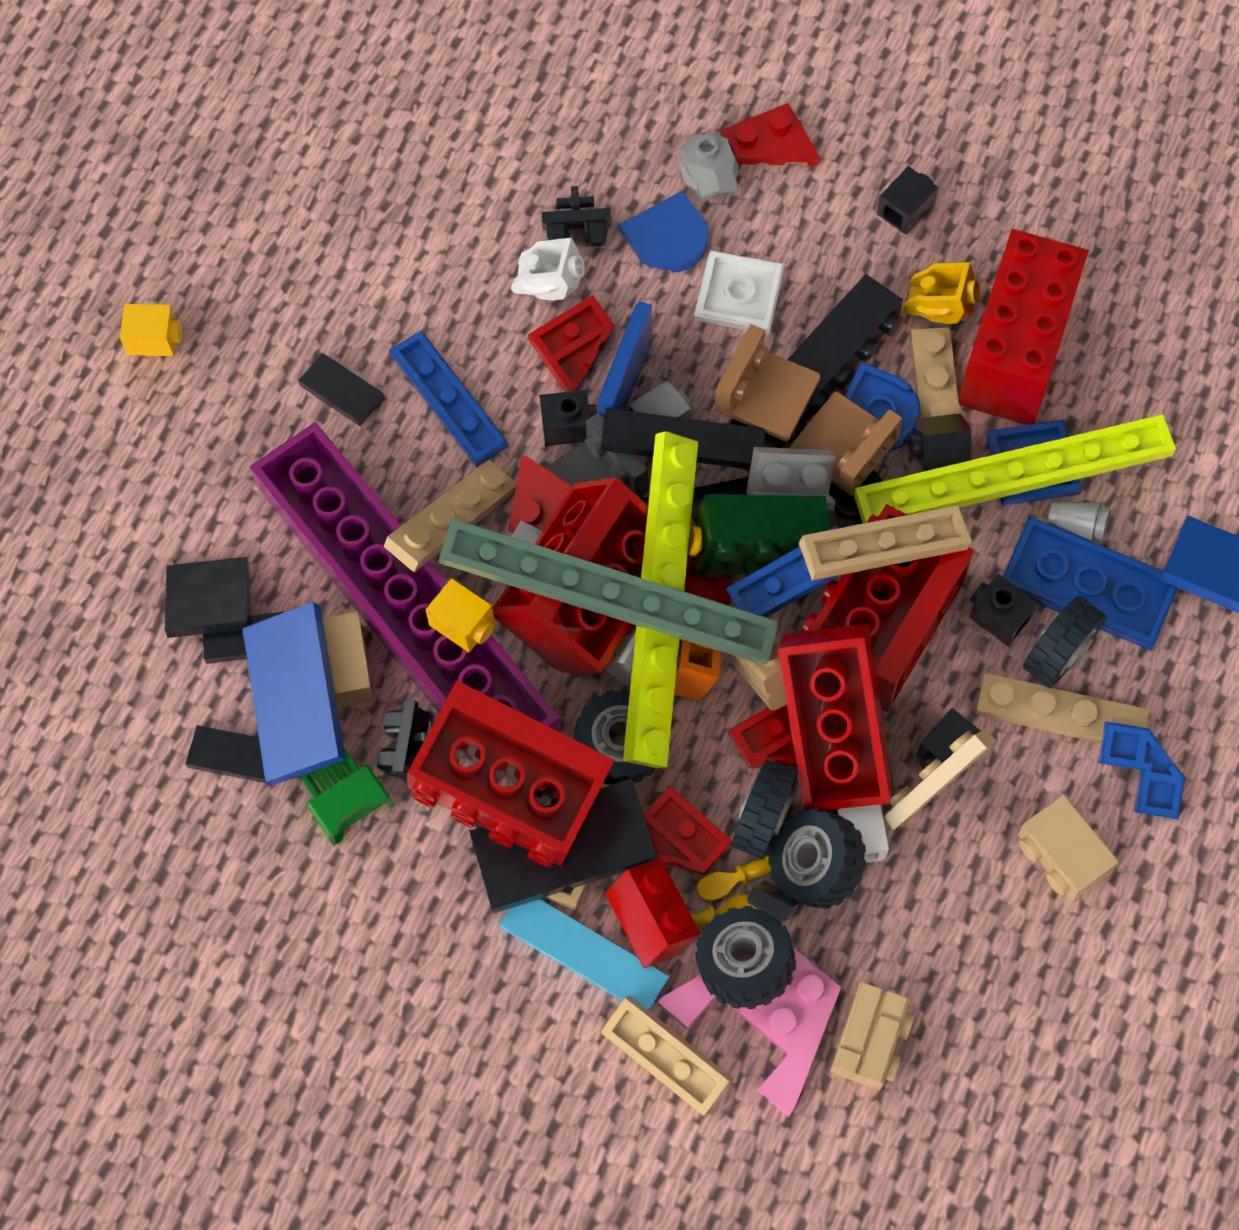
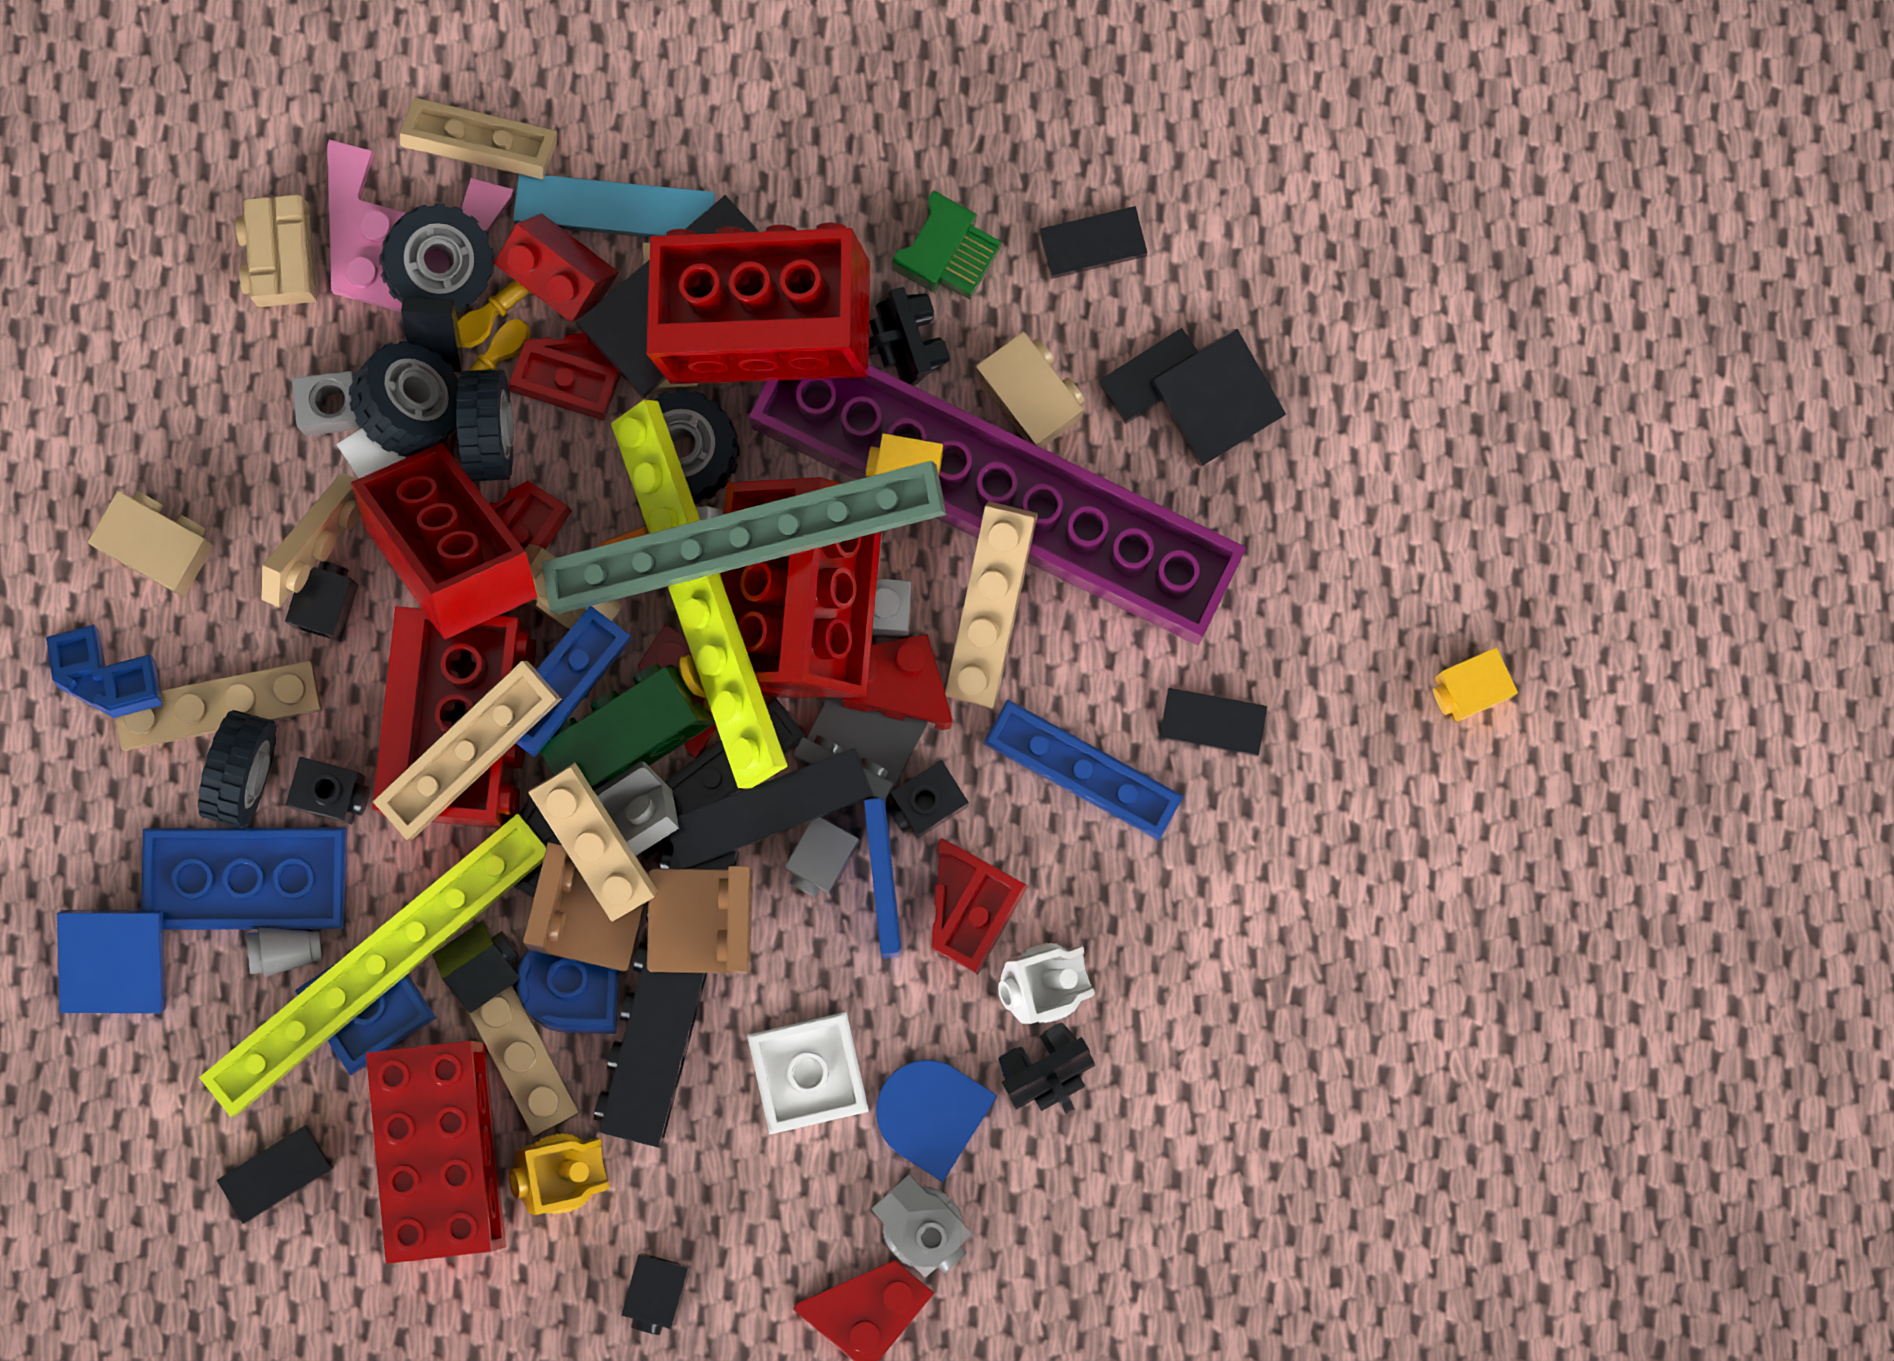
camera: 150 degrees right, 15 degrees up
tile [242,602,346,785] -> none
none -> black tile [217,1125,333,1224]
none -> light grey brick [292,371,362,436]
none -> tan plate [528,762,658,922]

